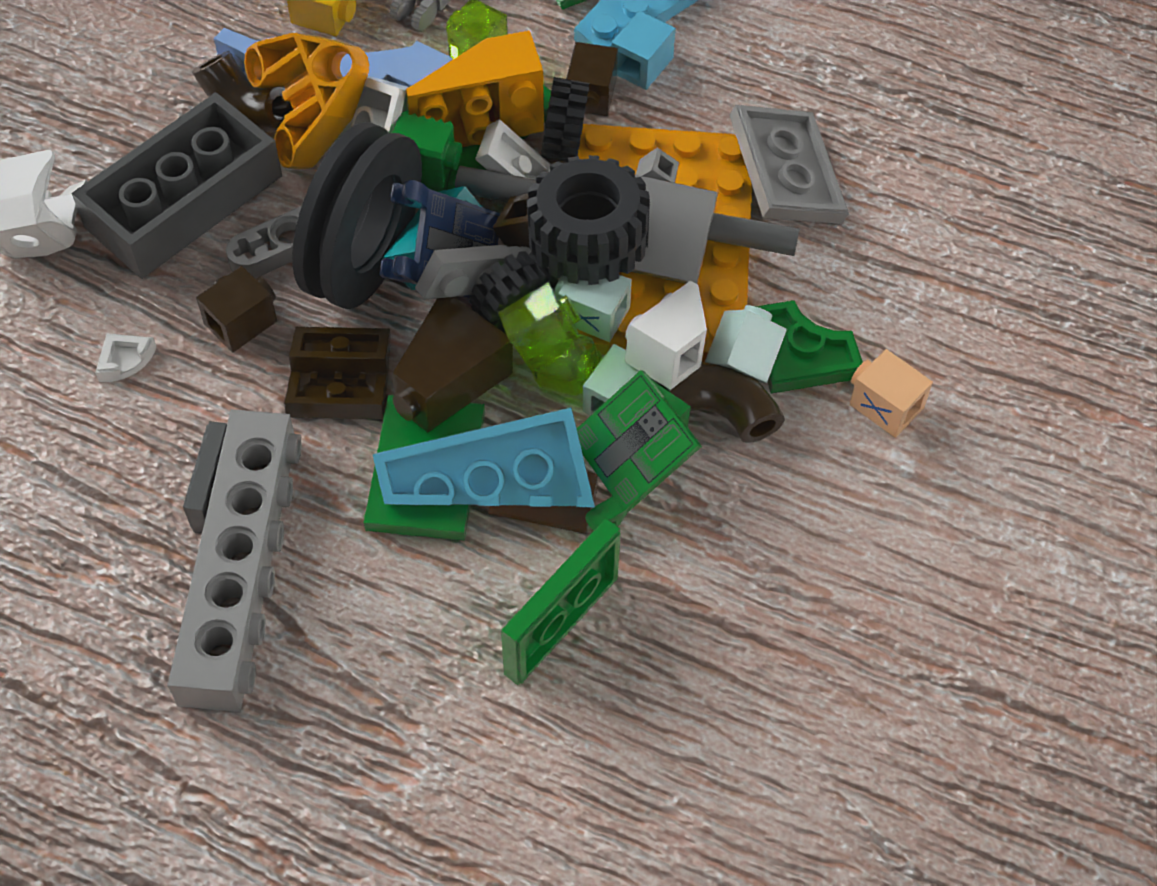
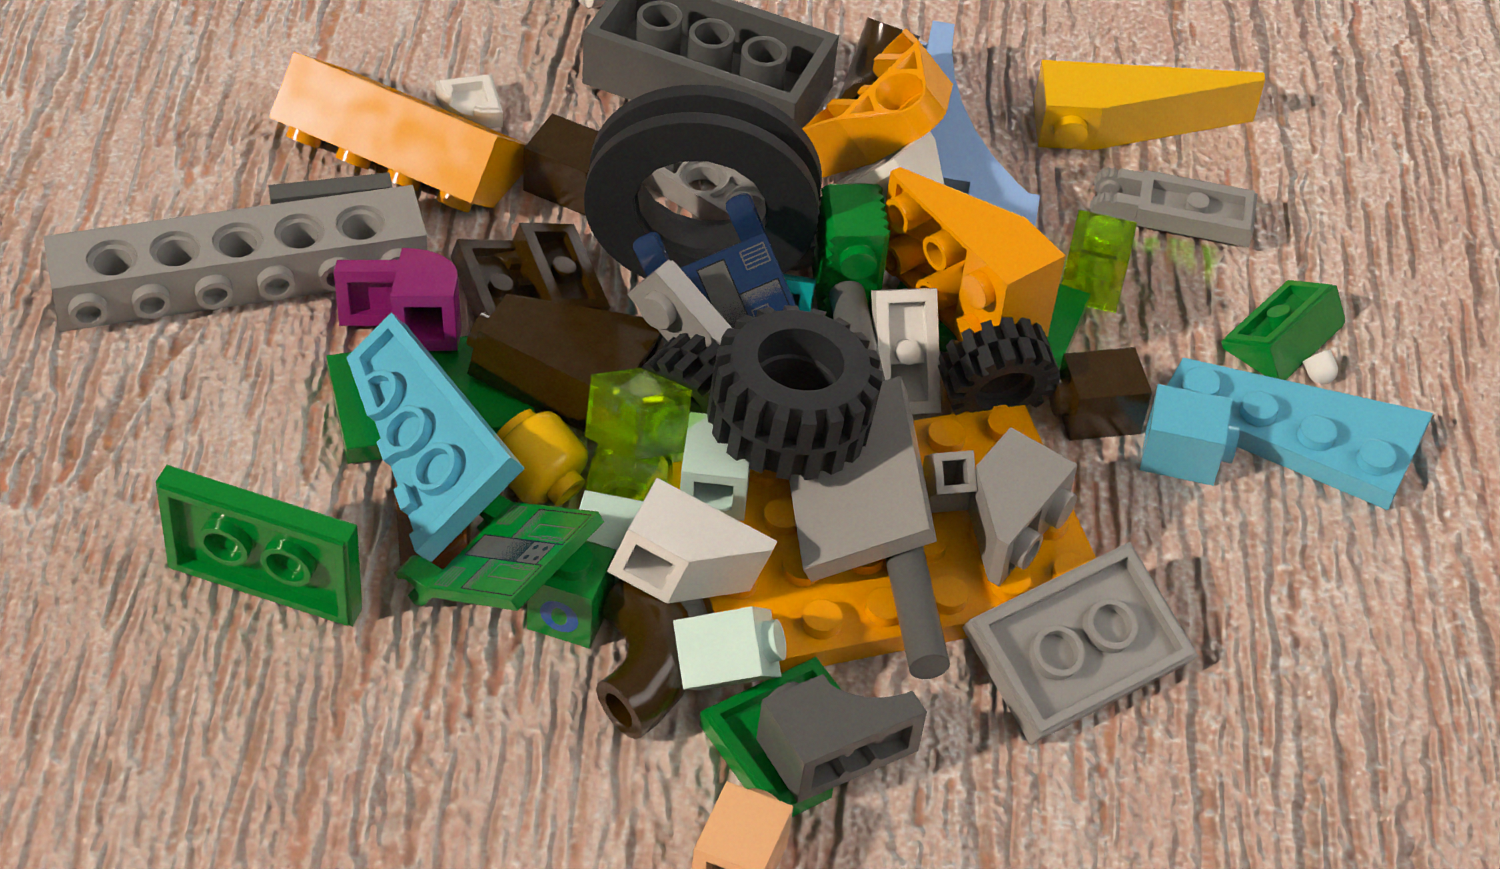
camera: 65 degrees right, 10 degrees down
none -> light orange slope [269,52,527,213]
none -> magenta brick [334,248,462,351]
none -> yellow head [497,409,588,506]
none -> dark grey arch [756,674,927,803]
none -> light grey slope [968,427,1077,586]

